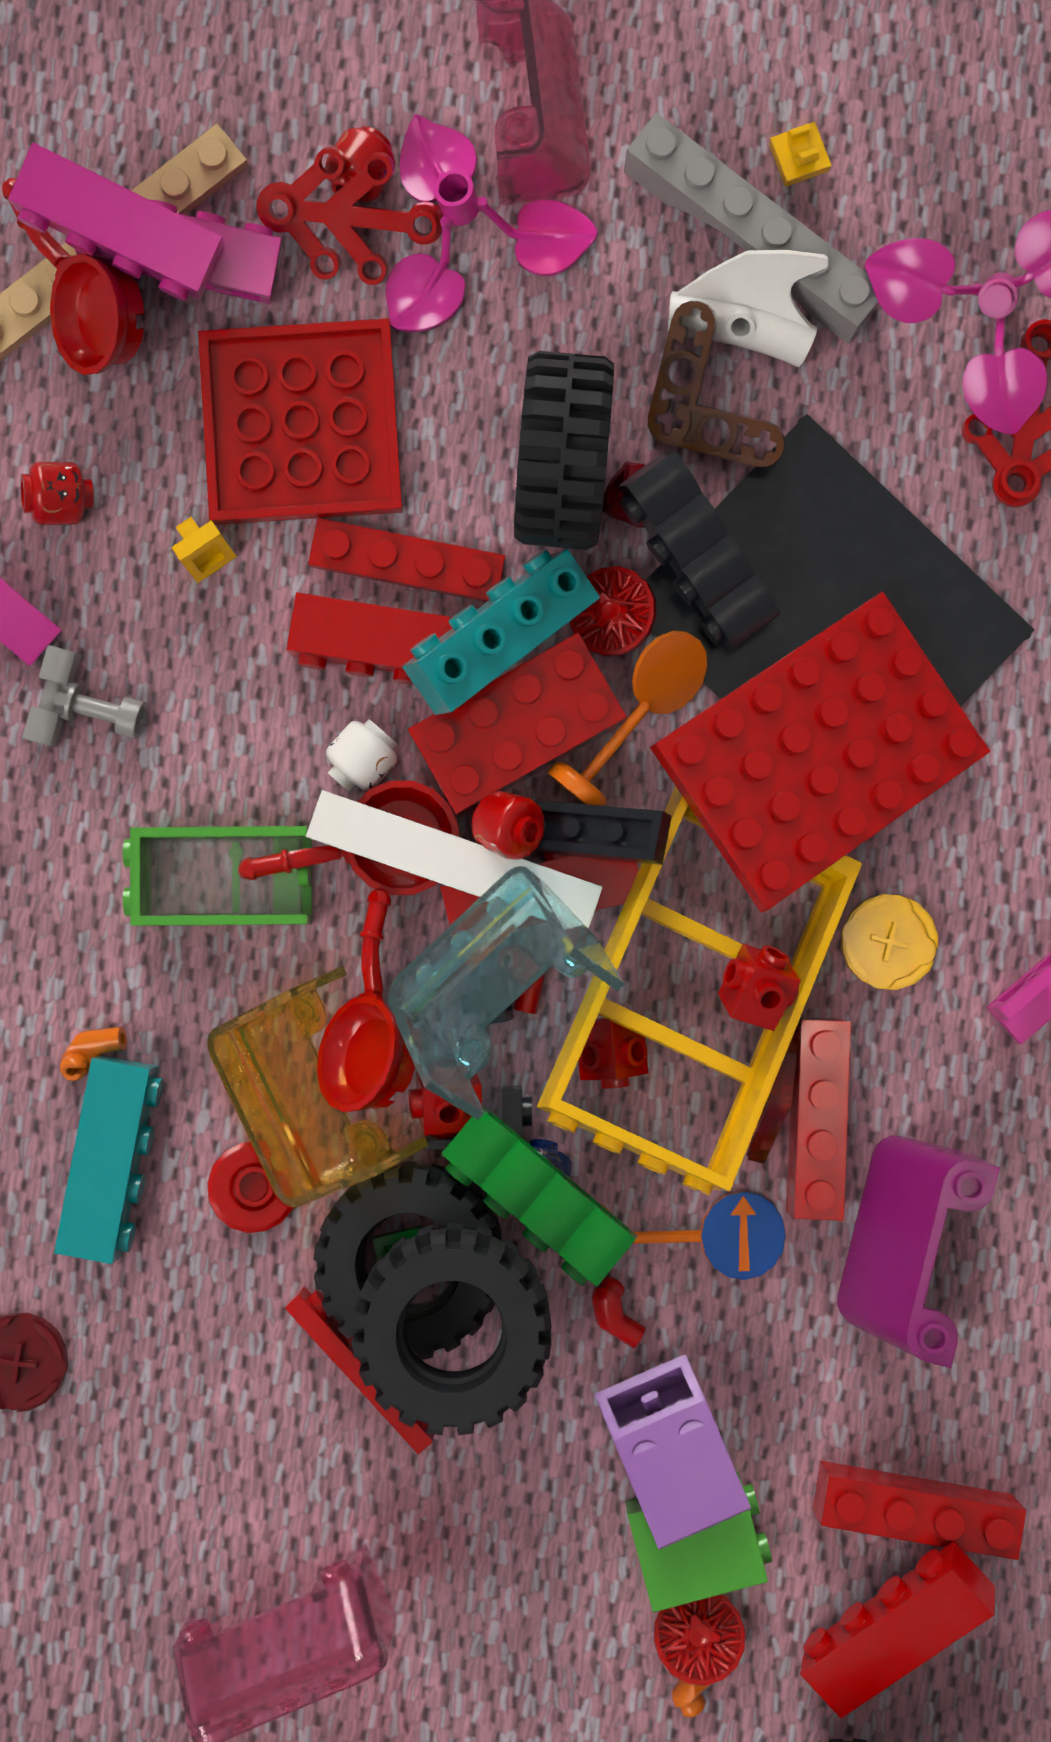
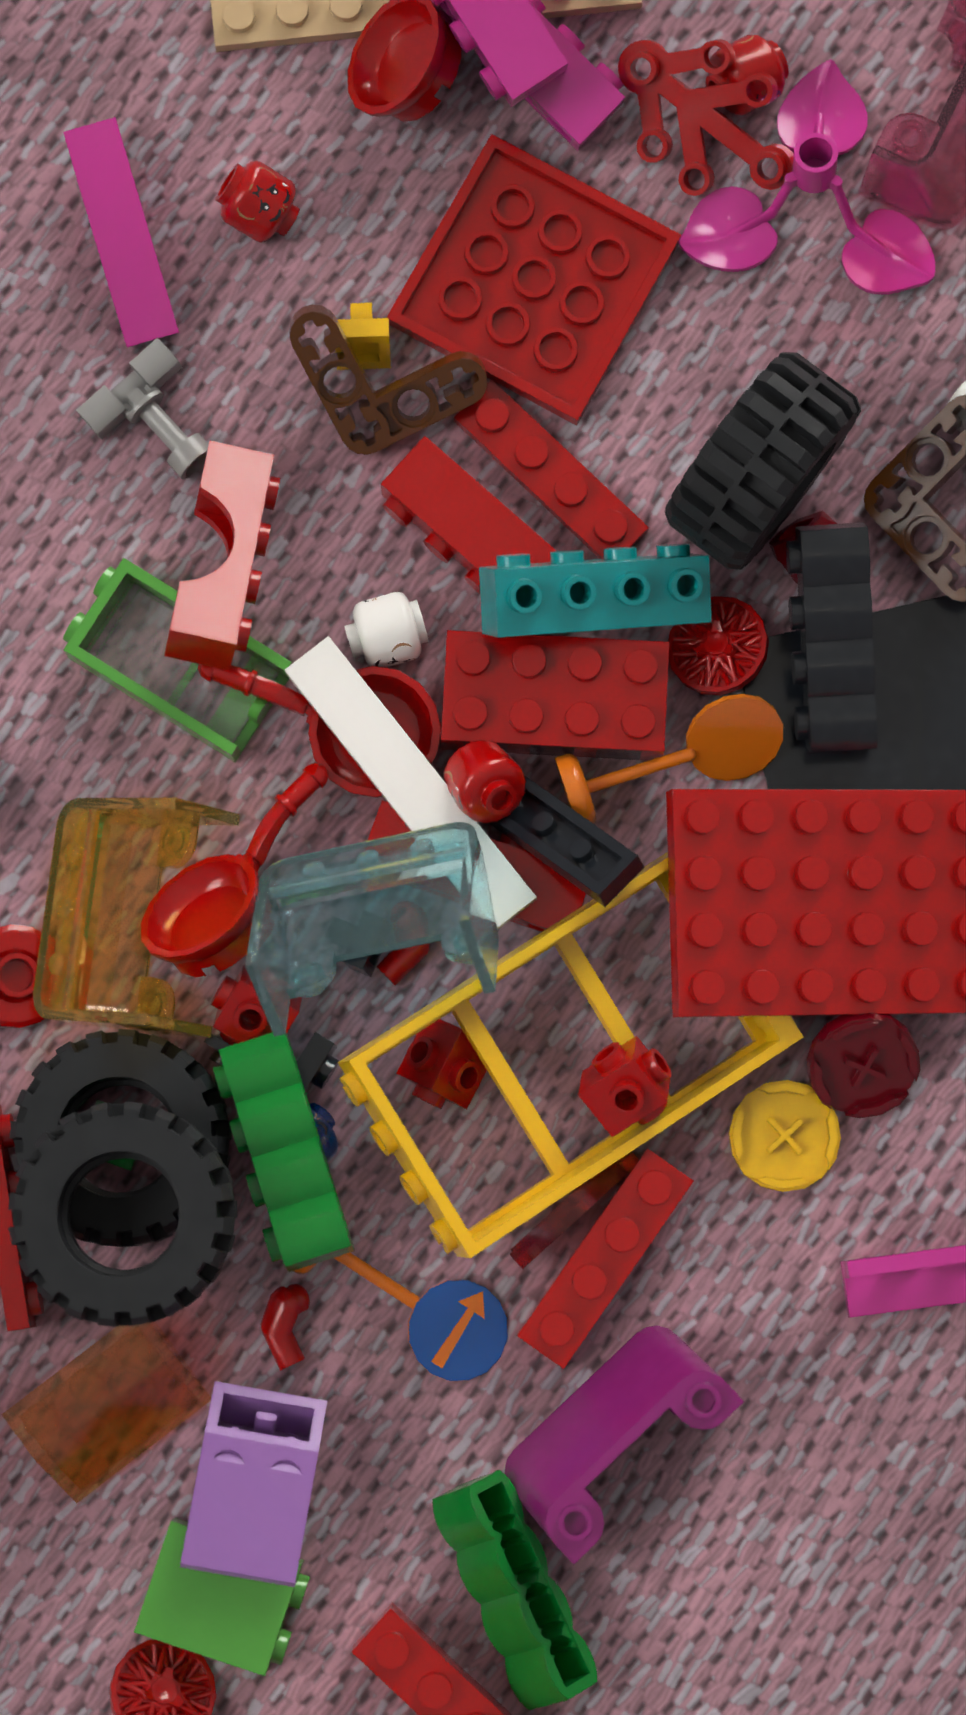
camera: 30 degrees right, 5 degrees down
none -> clear orange slope [2,1321,211,1503]
none -> arch [164,440,280,670]
none -> reddish brown beam [289,304,488,455]
none -> green brick [432,1470,597,1710]
none -> dark red tile [807,1013,921,1118]

